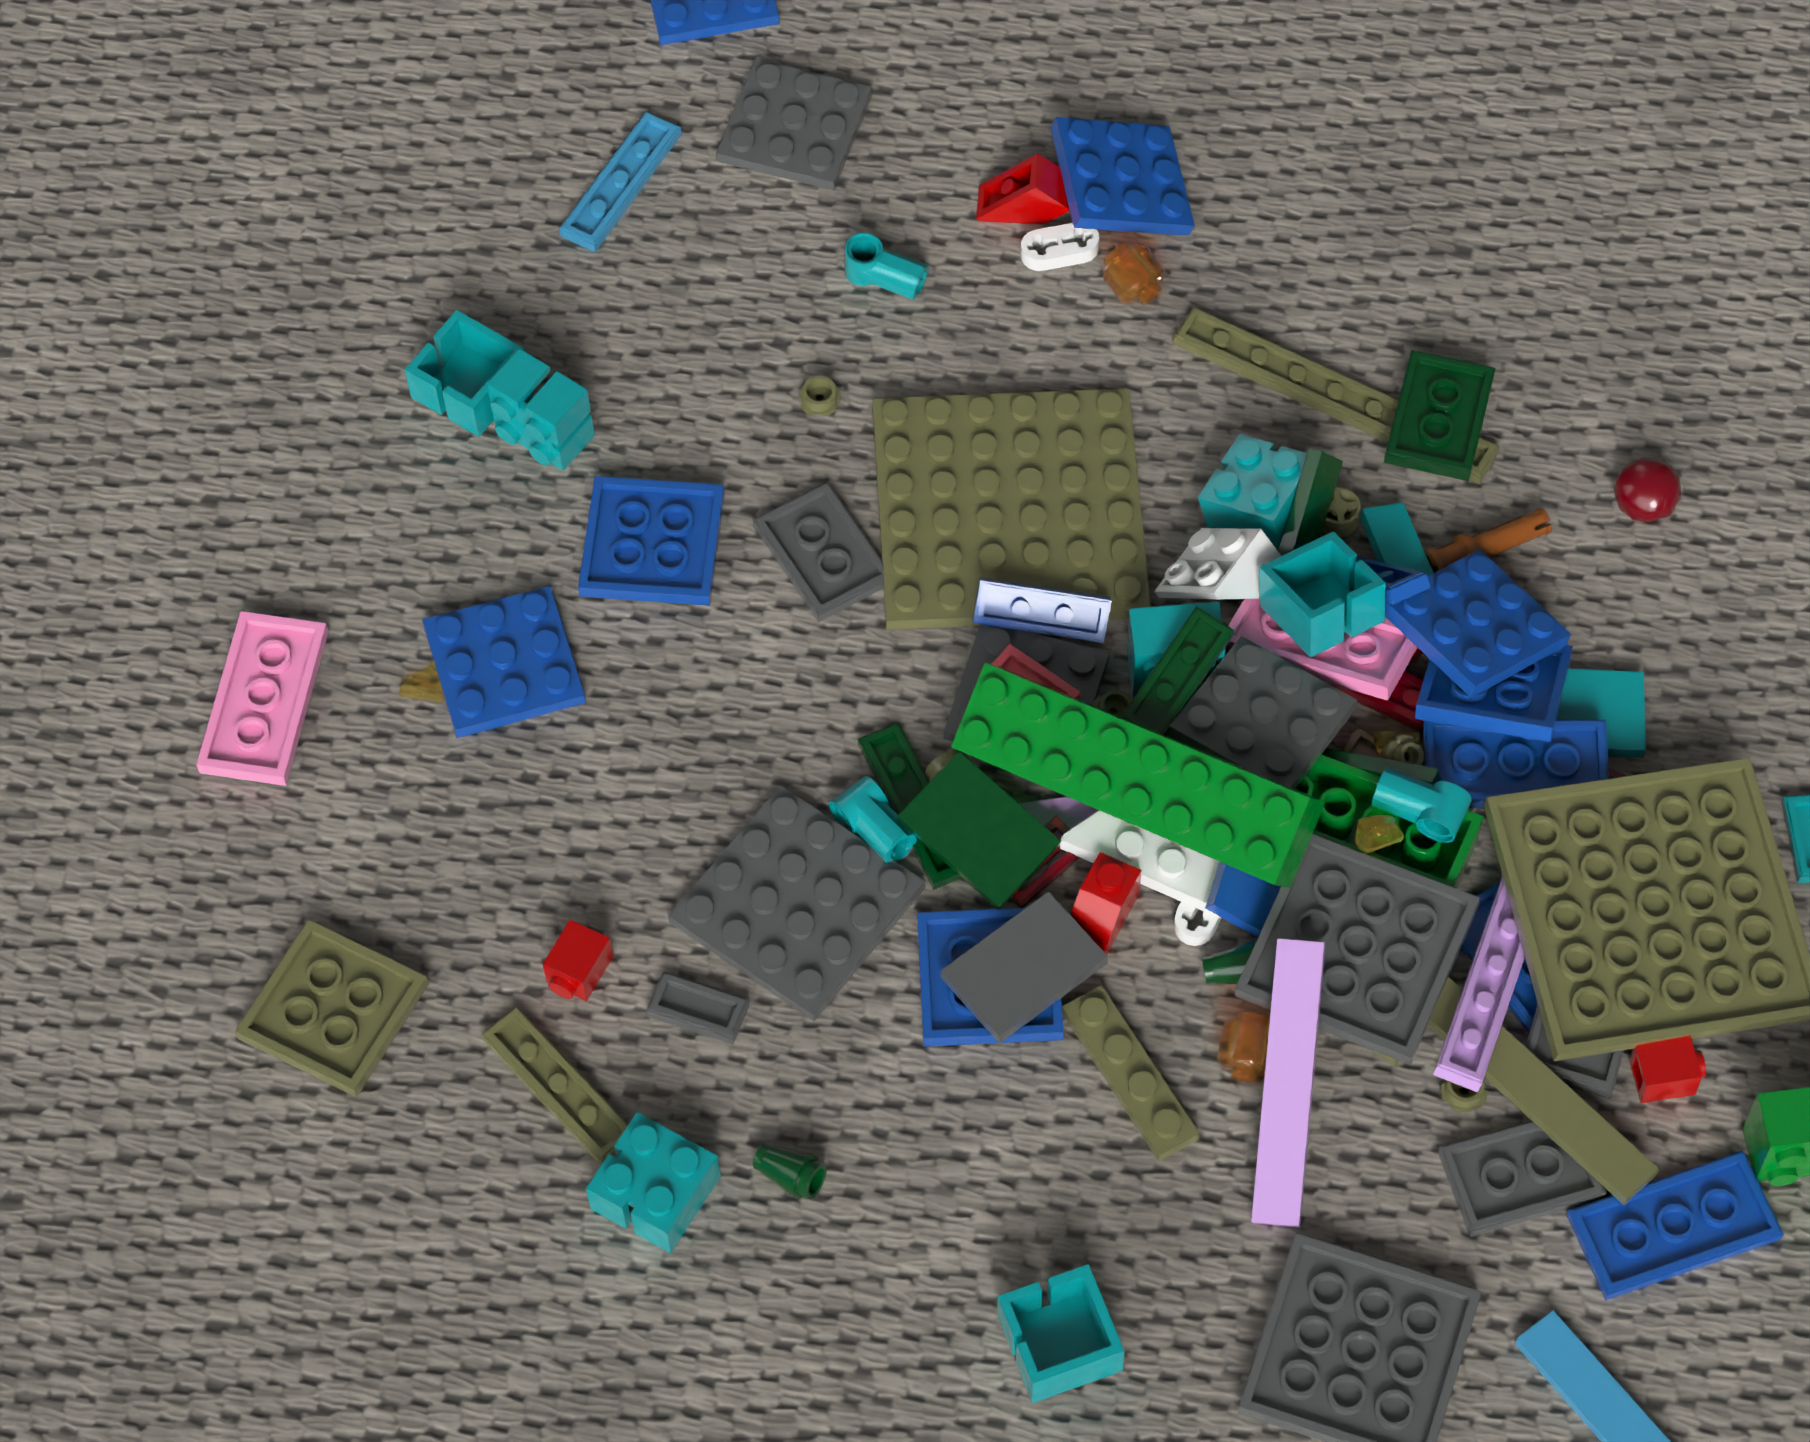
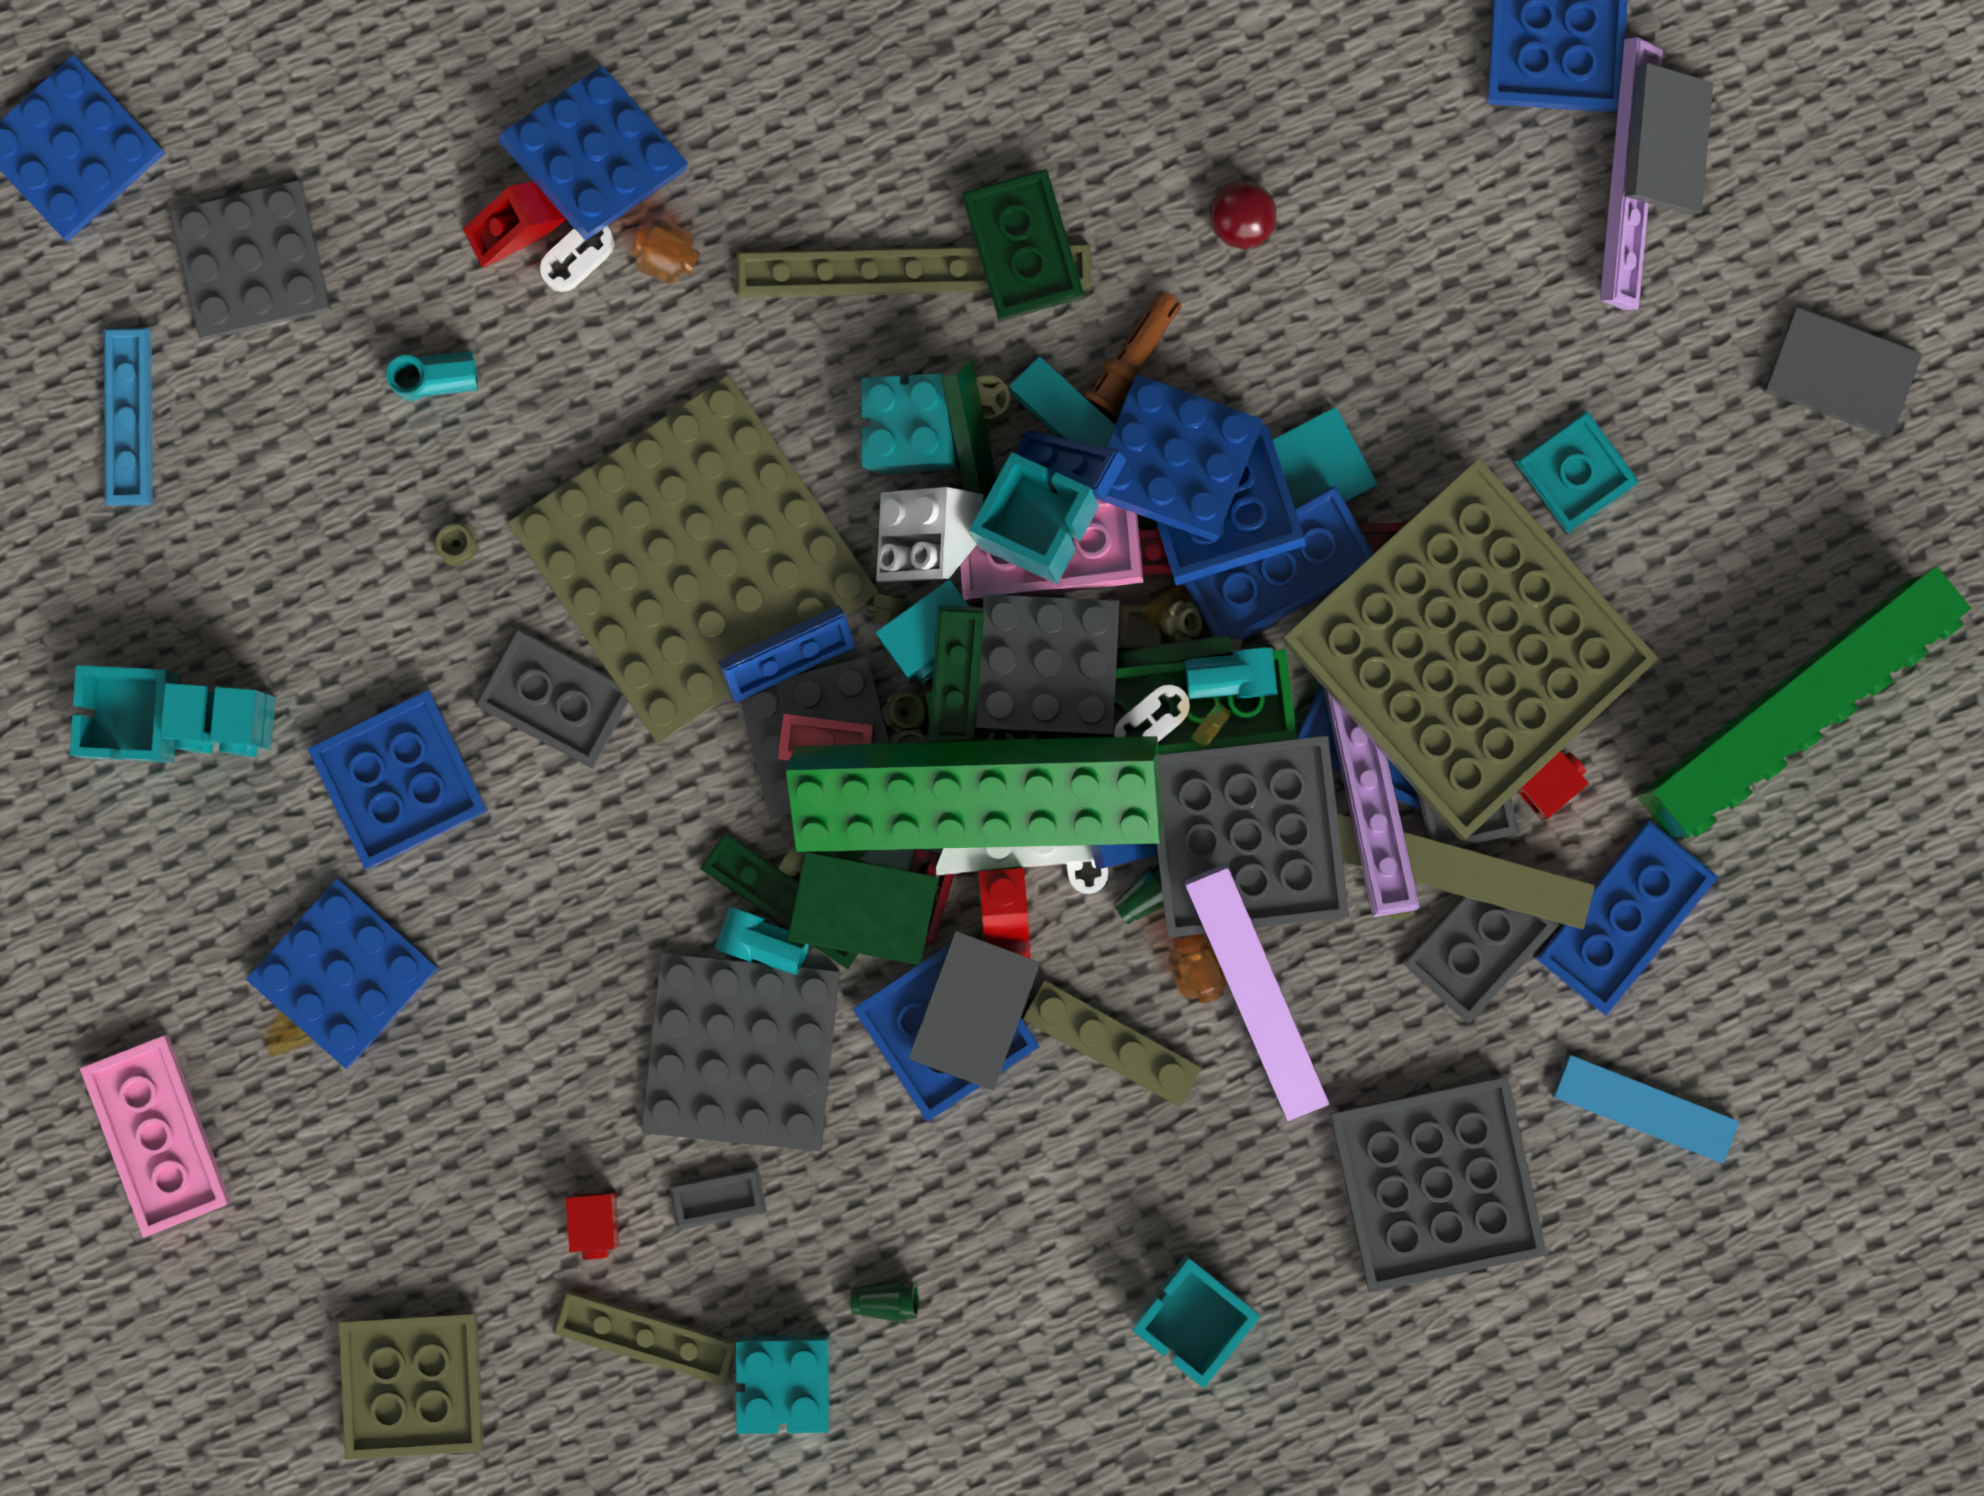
camera: 30 degrees left, 25 degrees up
none -> white beam [1113,685,1190,742]

